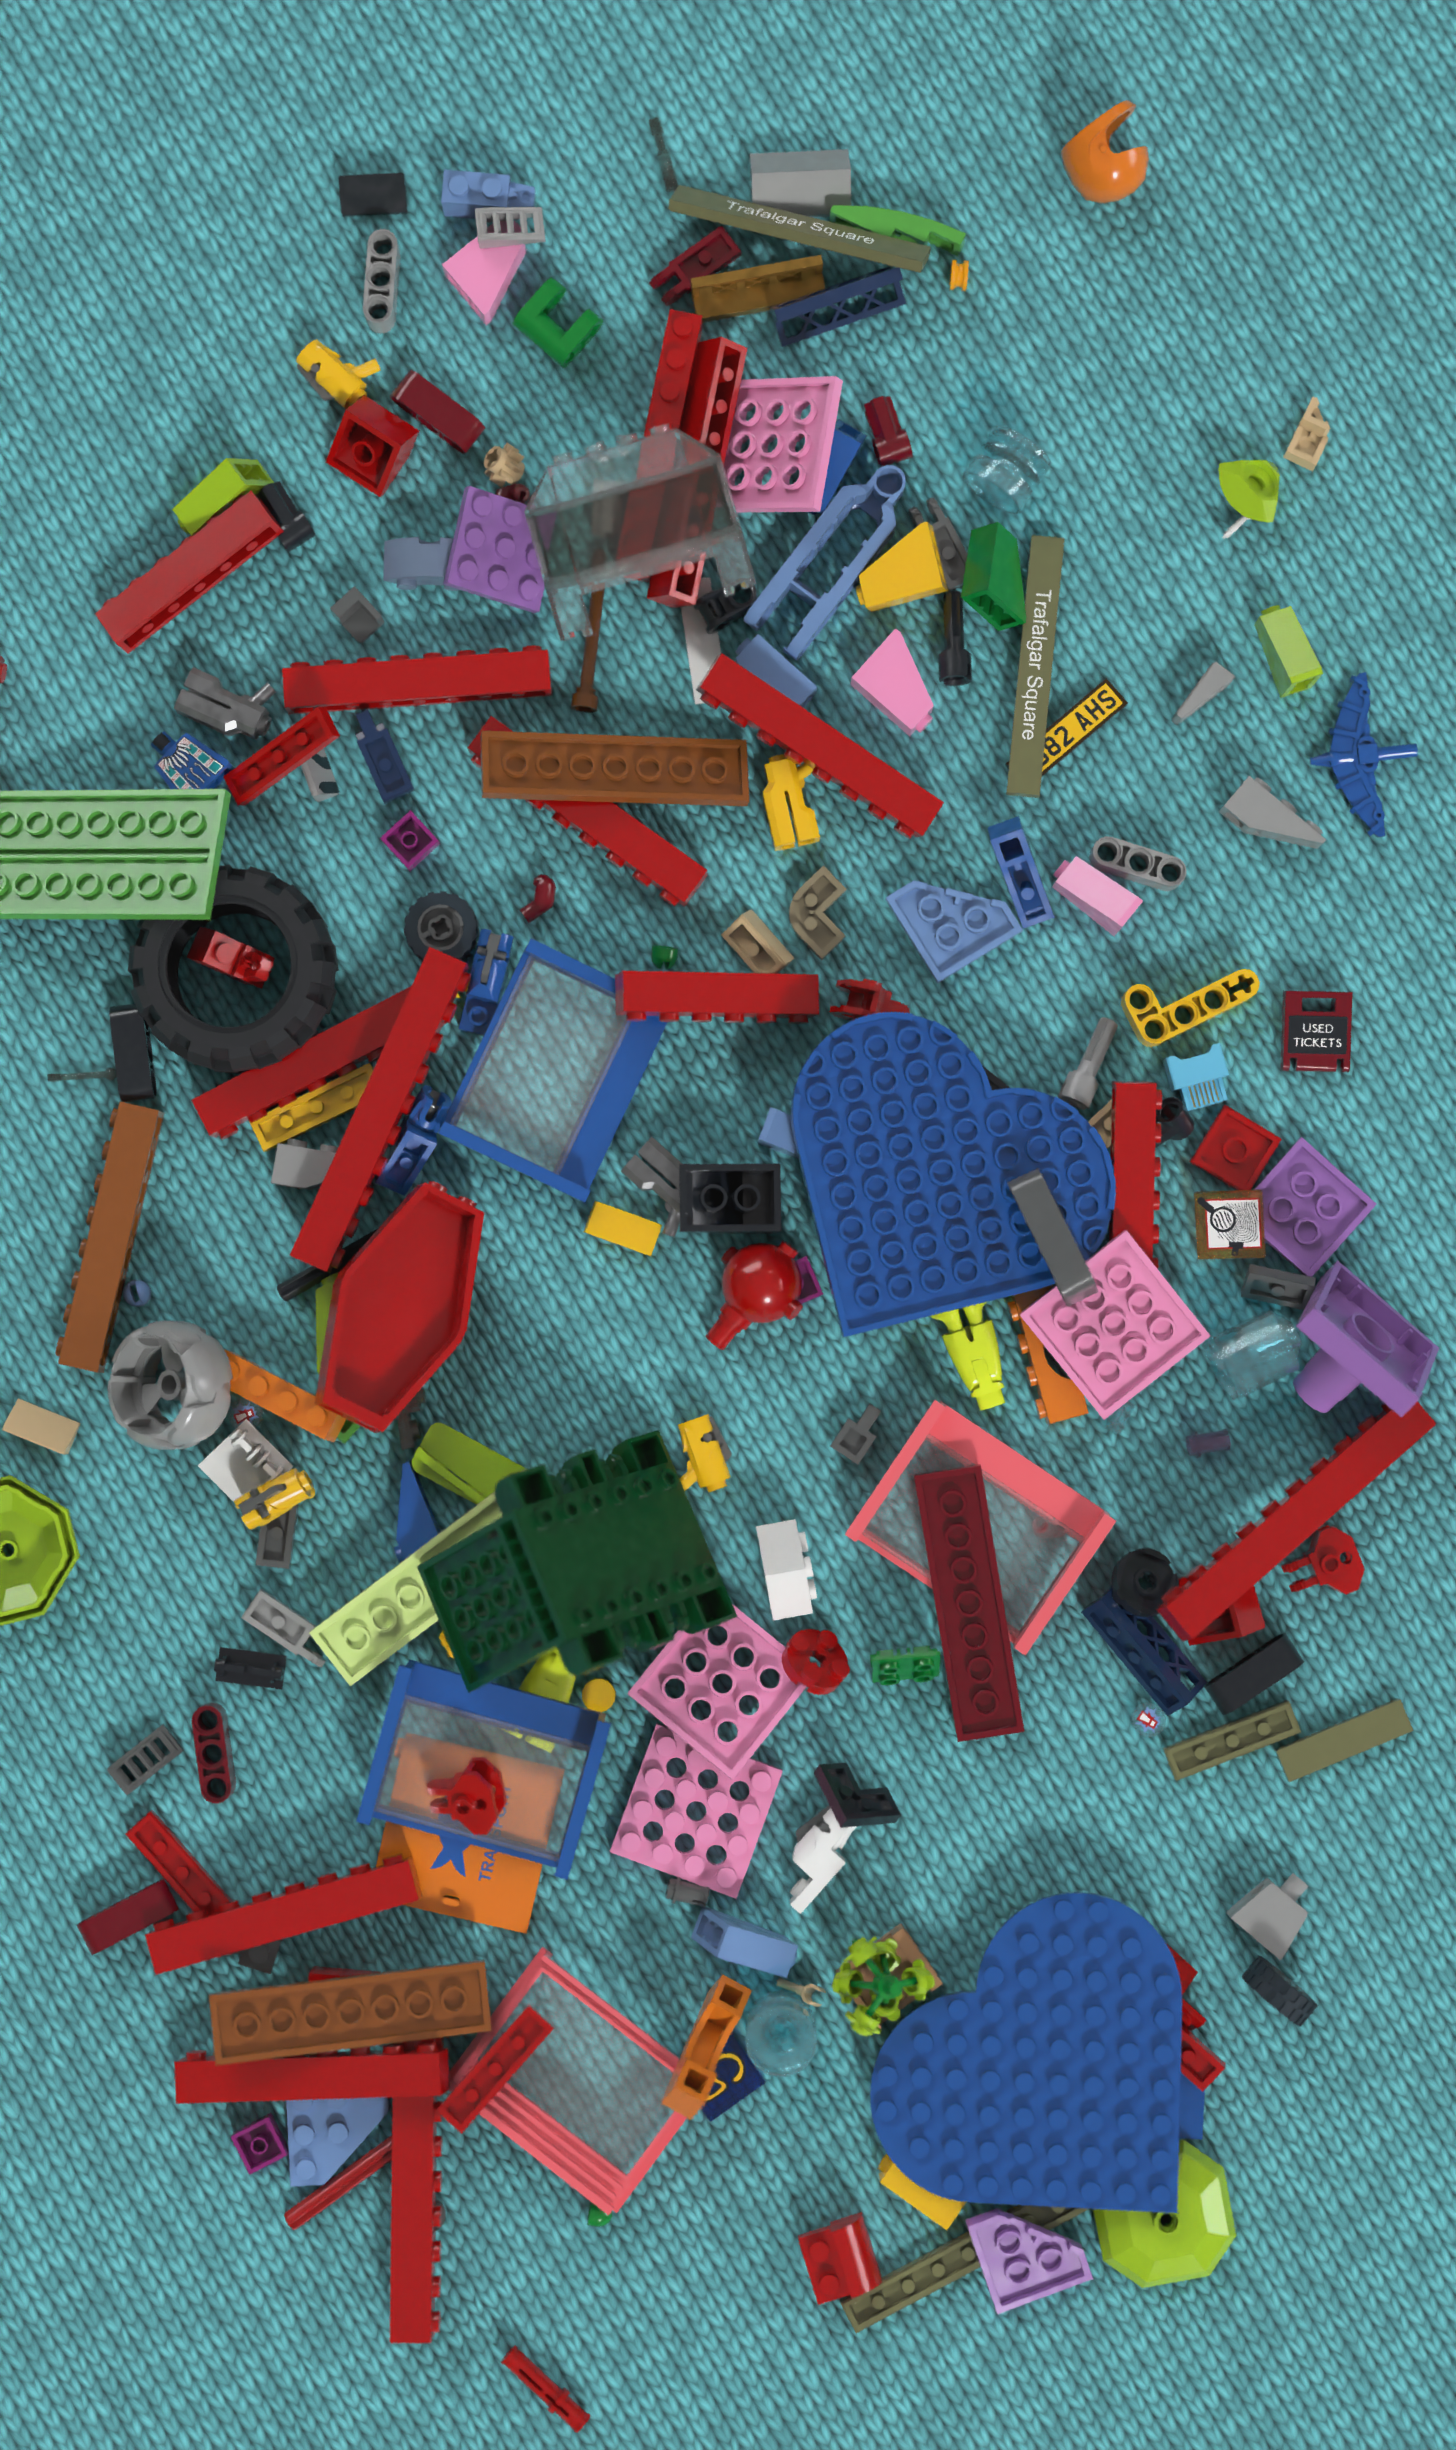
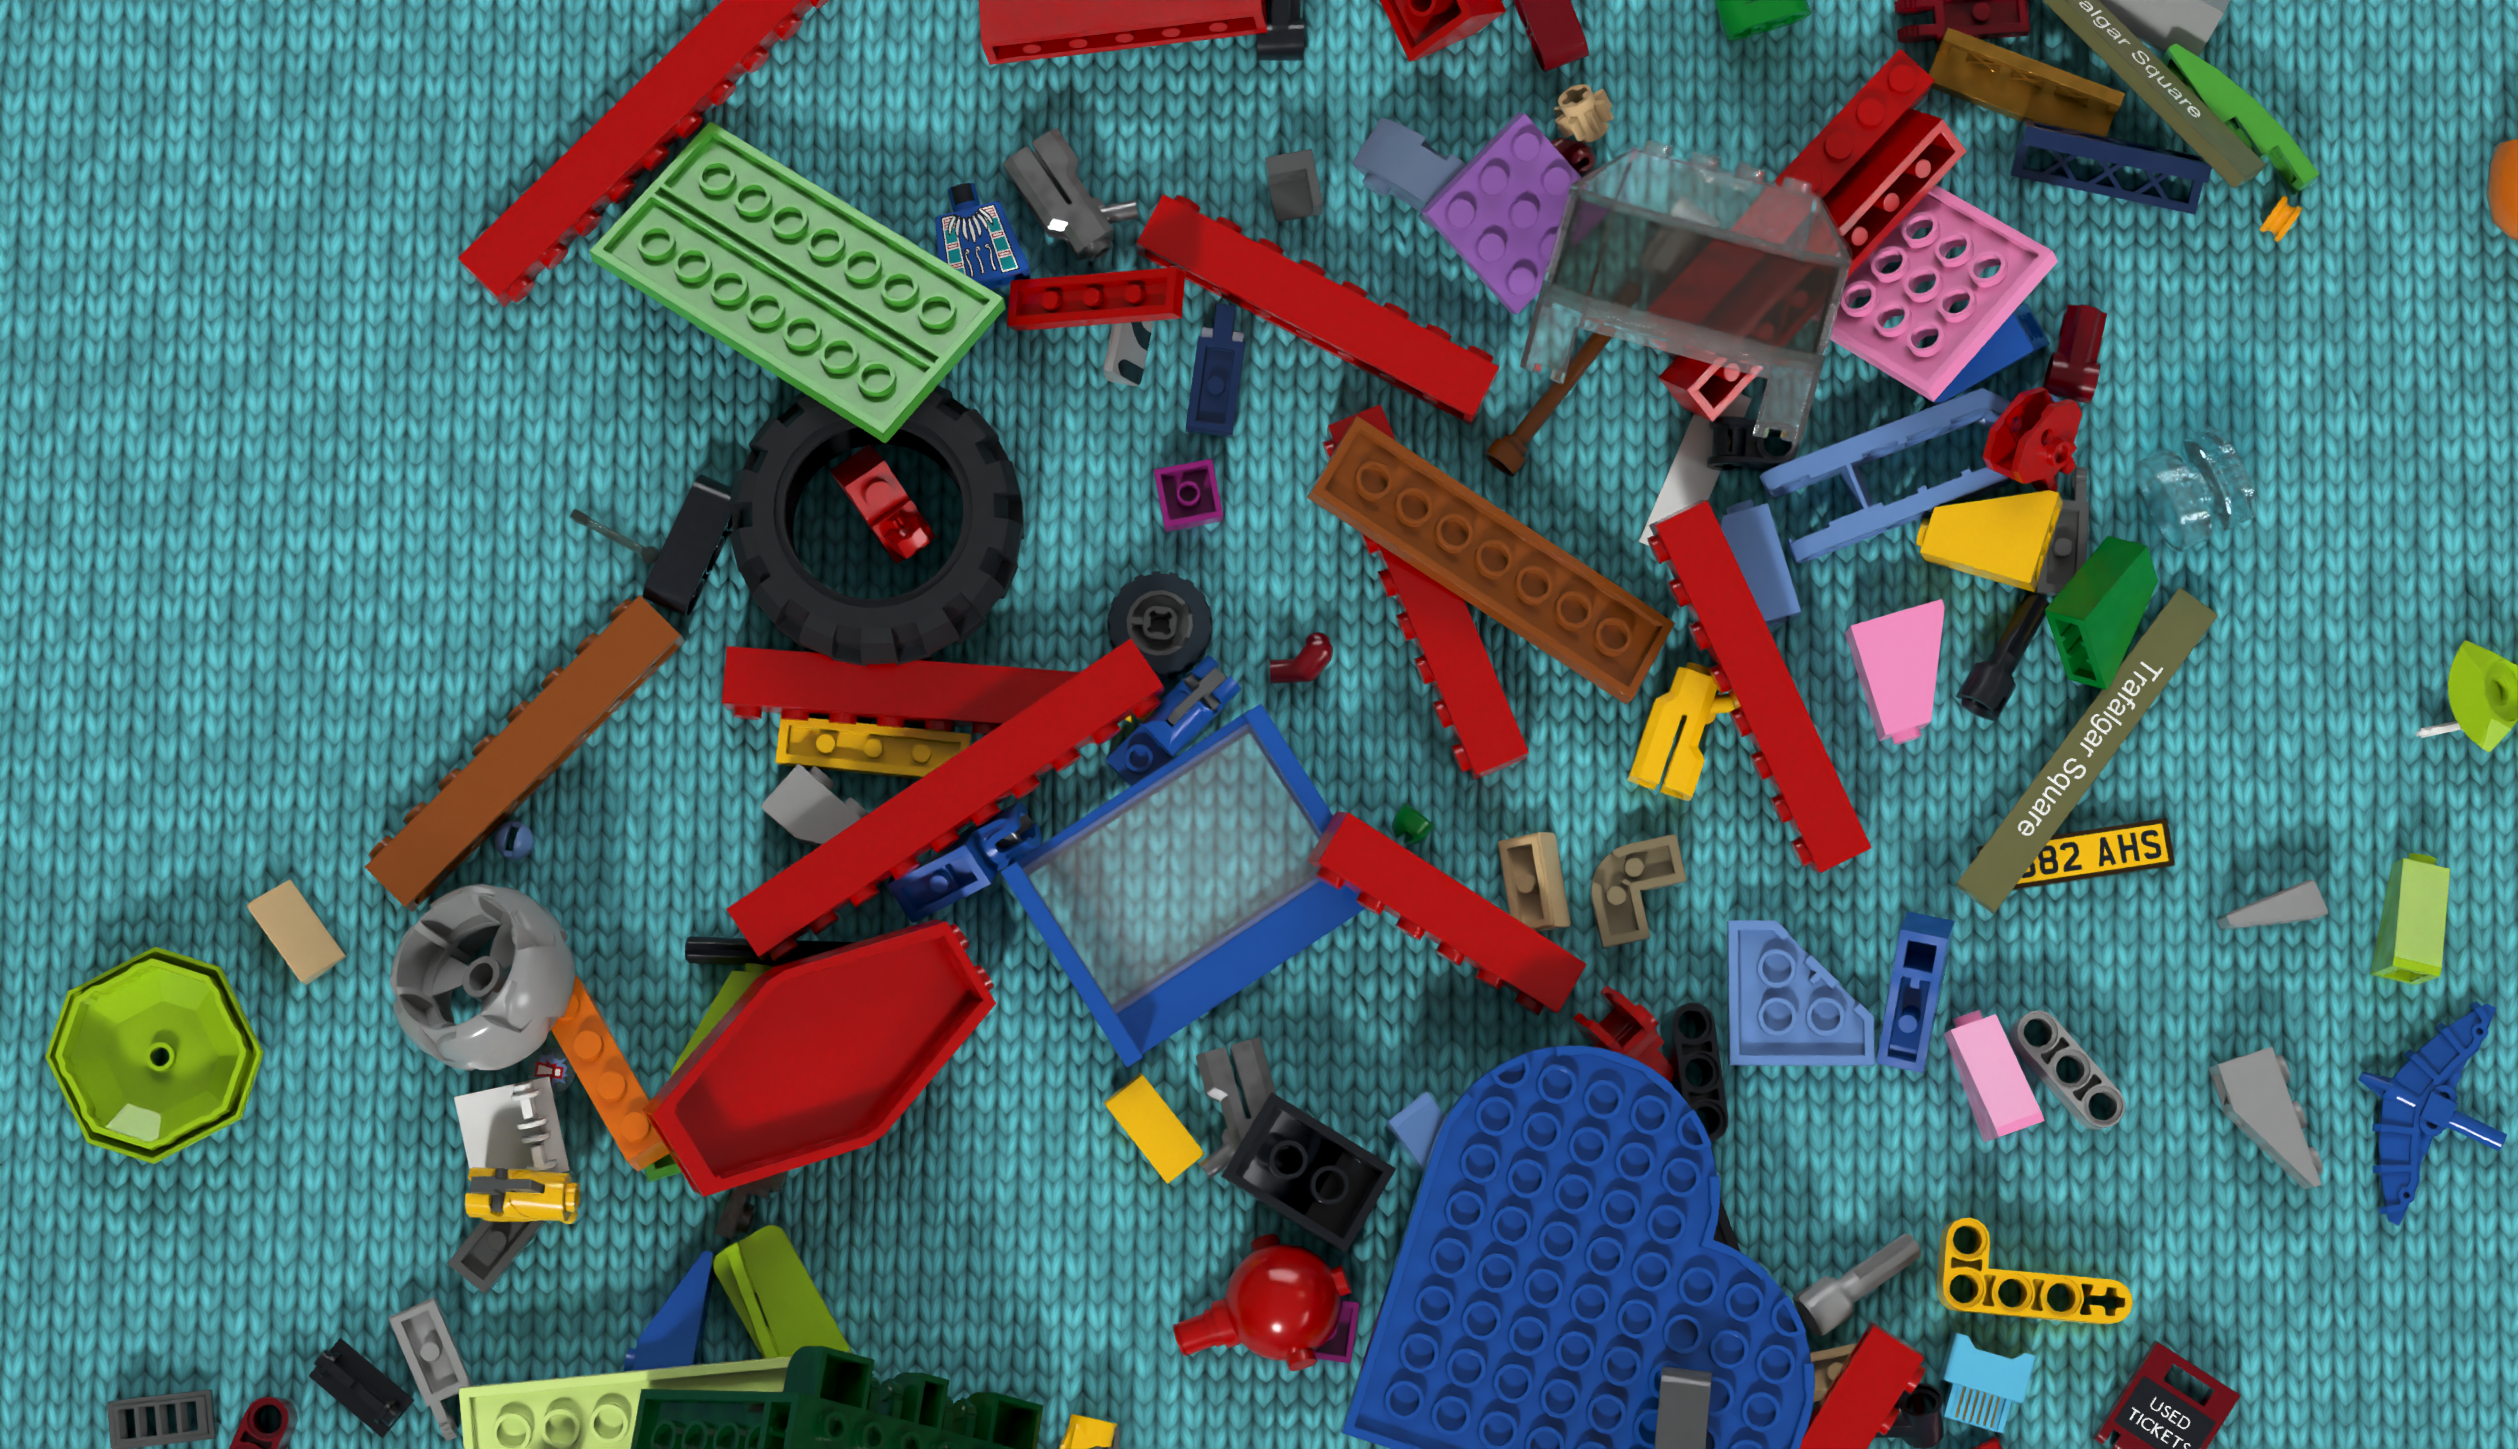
camera: 30 degrees right, 5 degrees down
none -> black beam [1660,1002,1728,1142]
none -> red hinge [1982,387,2082,492]

